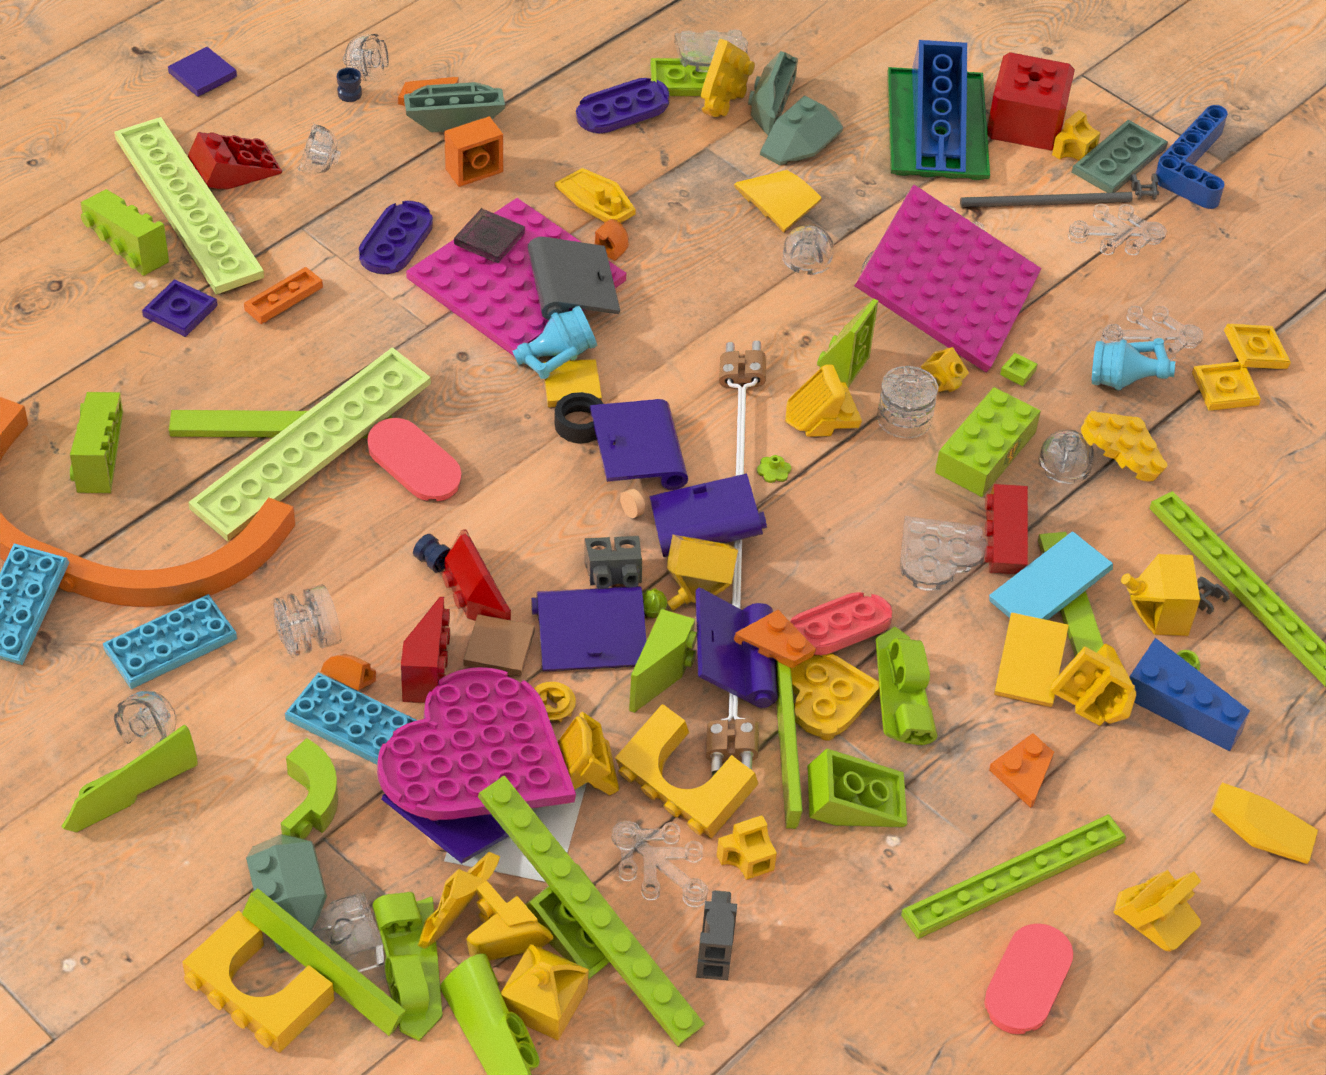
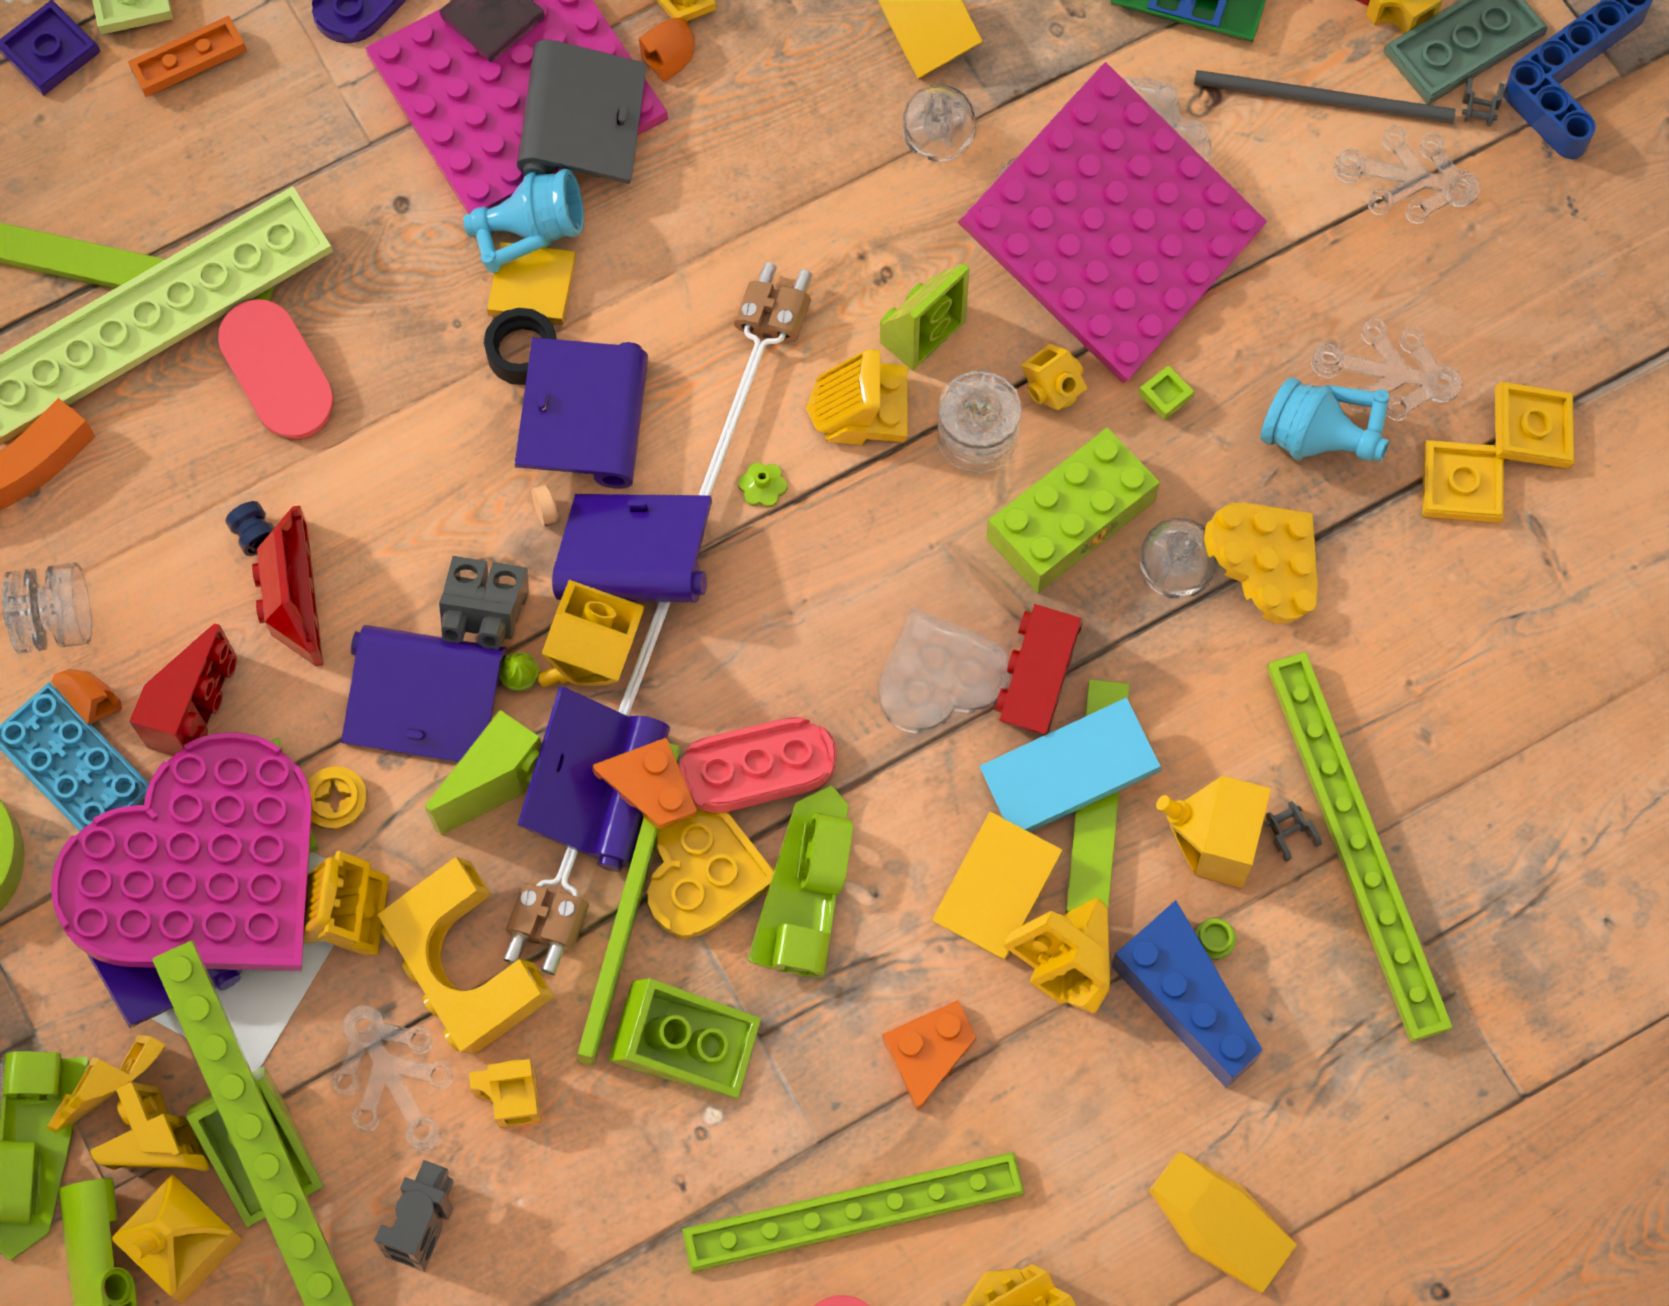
camera: 20 degrees right, 20 degrees up
medium nougat tile [463,615,535,677] -> none

